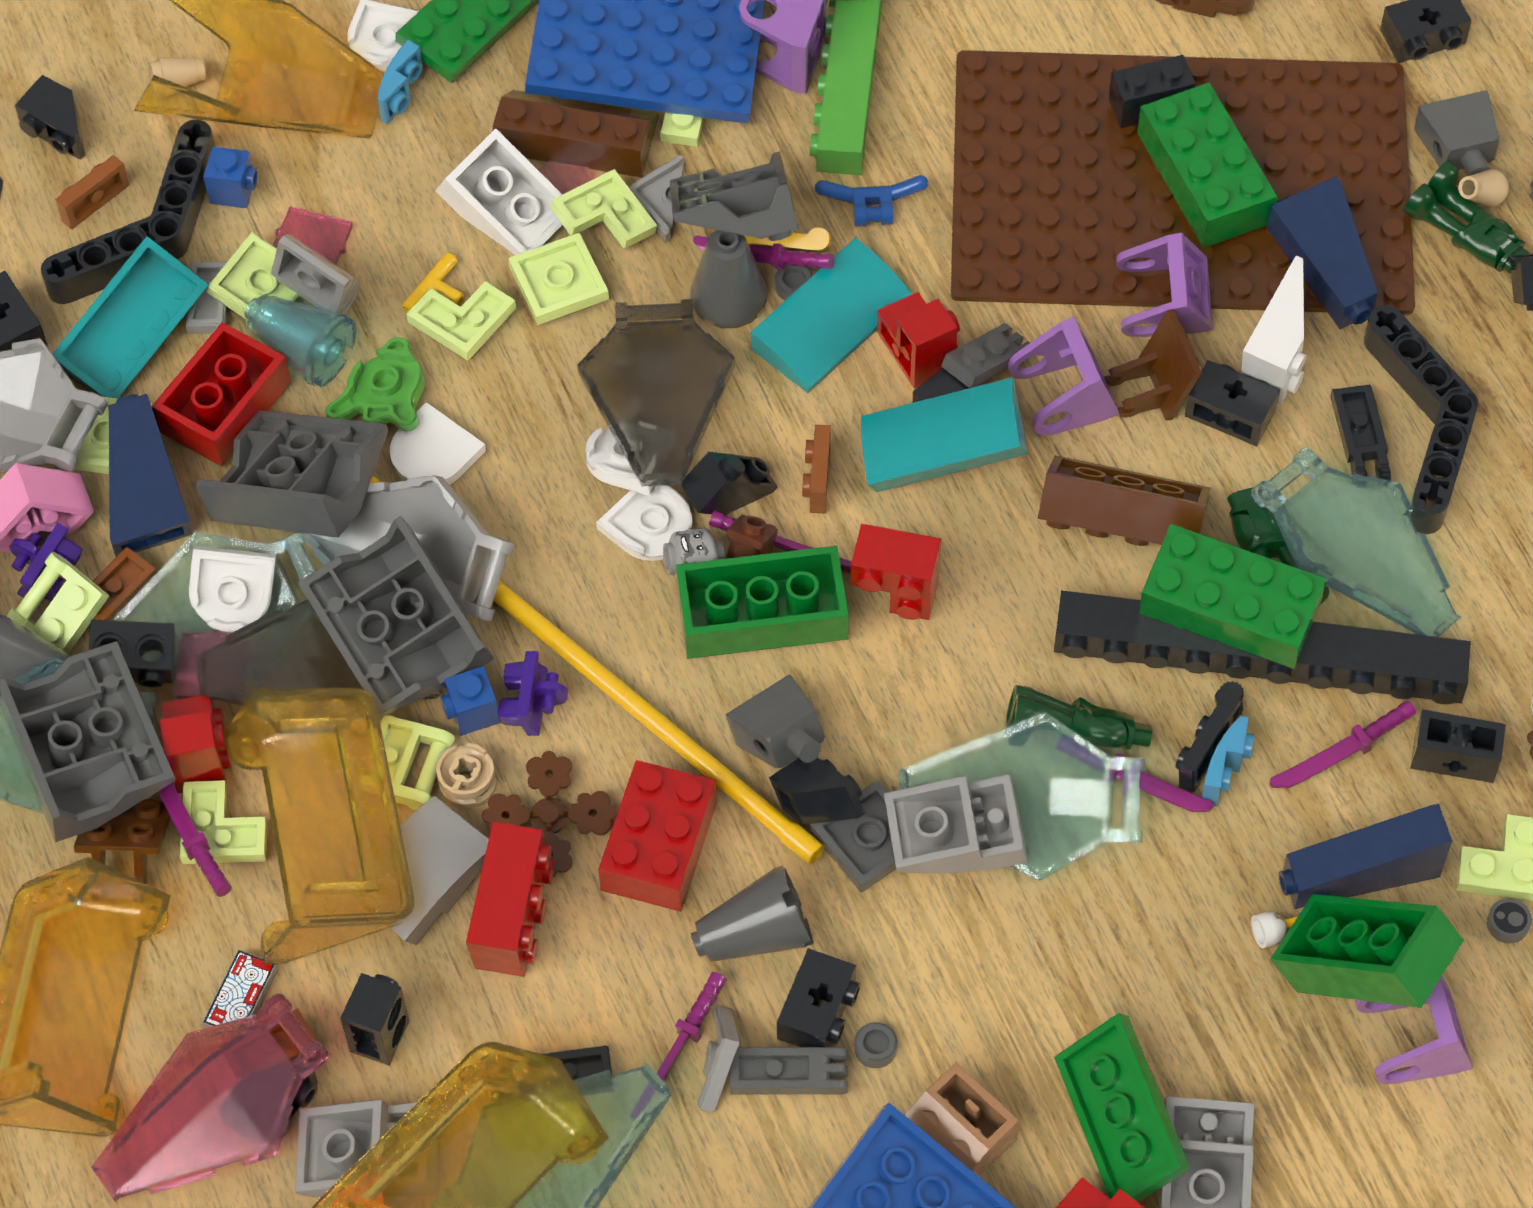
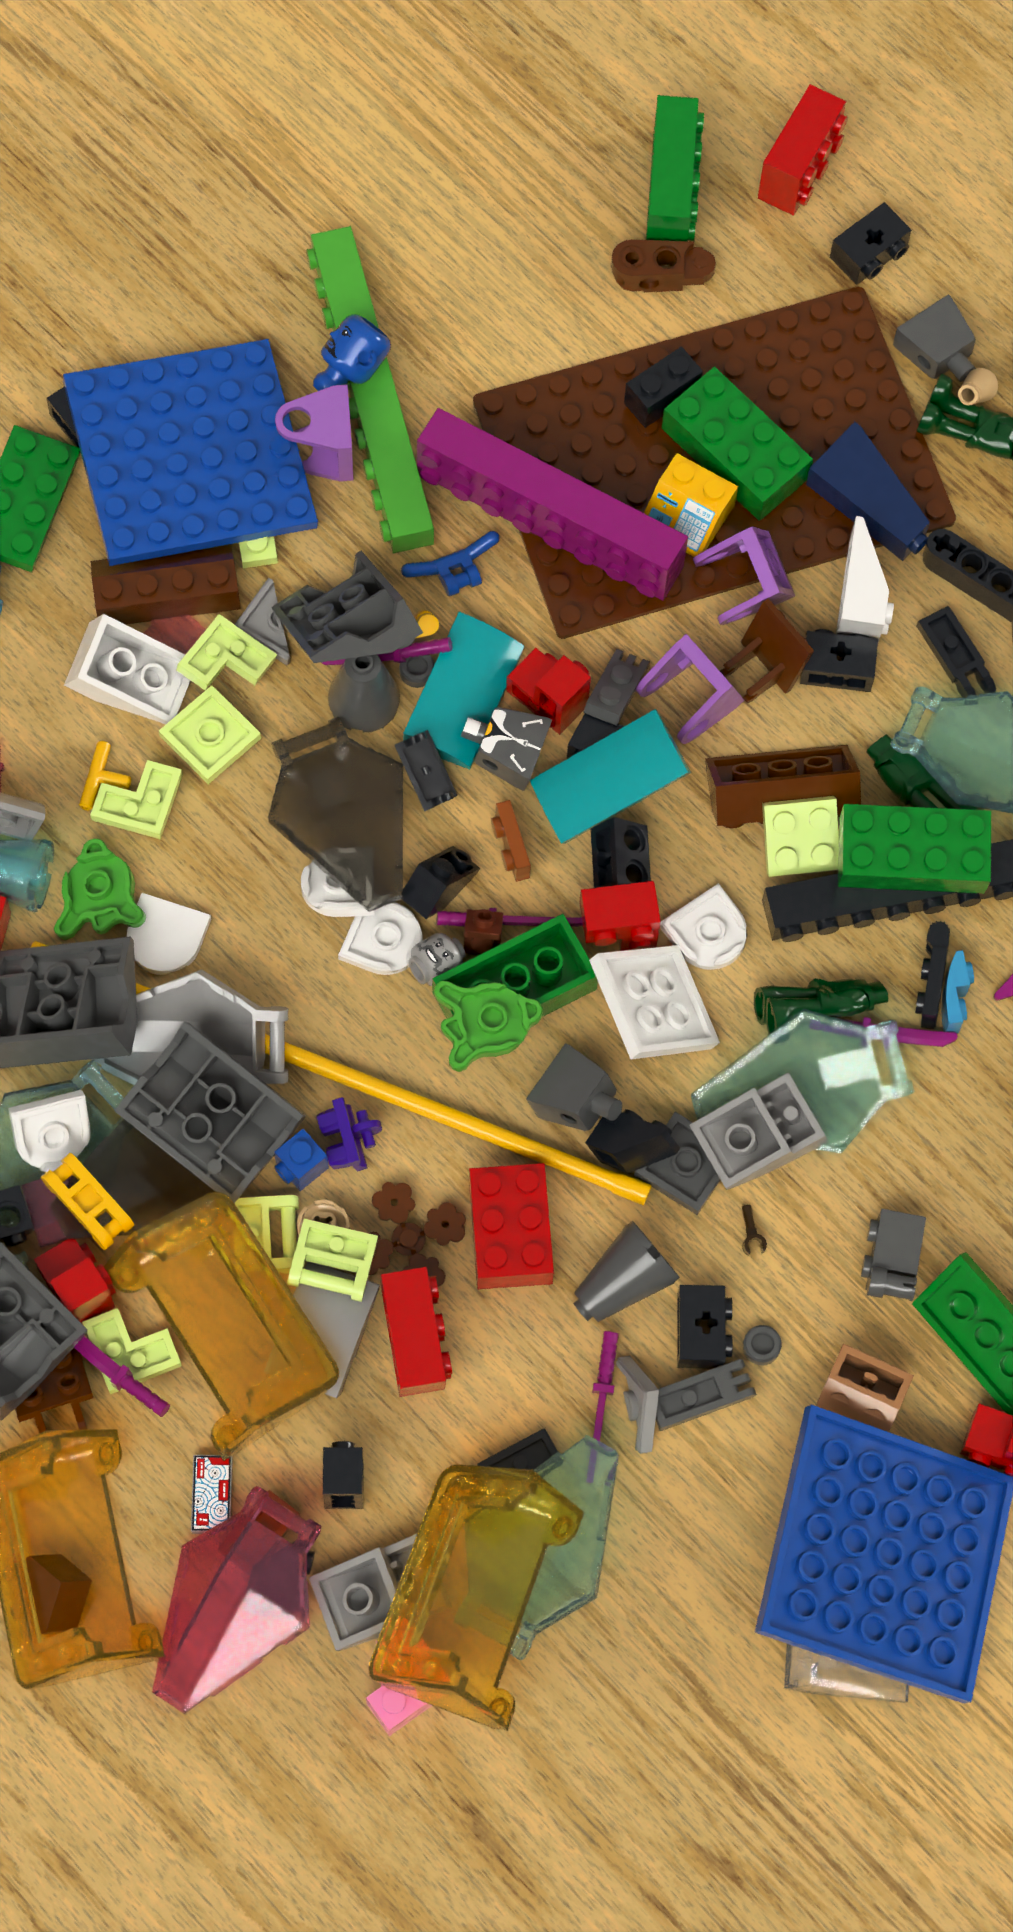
camera: 25 degrees left, 10 degrees up
none -> reddish brown slope [25,1554,92,1634]
none -> yellow plate [41,1153,135,1250]
none -> yellowish green plate [287,1219,378,1302]
none -> black hinge [394,730,458,812]
none -> magenta brick [417,408,688,601]
none -> bright green tile [434,981,543,1072]
none -> dark grey torso [460,707,552,791]
none -> white plate [589,945,720,1059]
none -> black brick [590,817,651,888]
none -> yellow slope [644,453,738,557]
none -> white tile [660,883,747,970]
none -> dark brown hand [742,1205,767,1256]
none -> yellowish green plate [762,796,839,877]
none -> dark grey hinge [861,1209,926,1301]

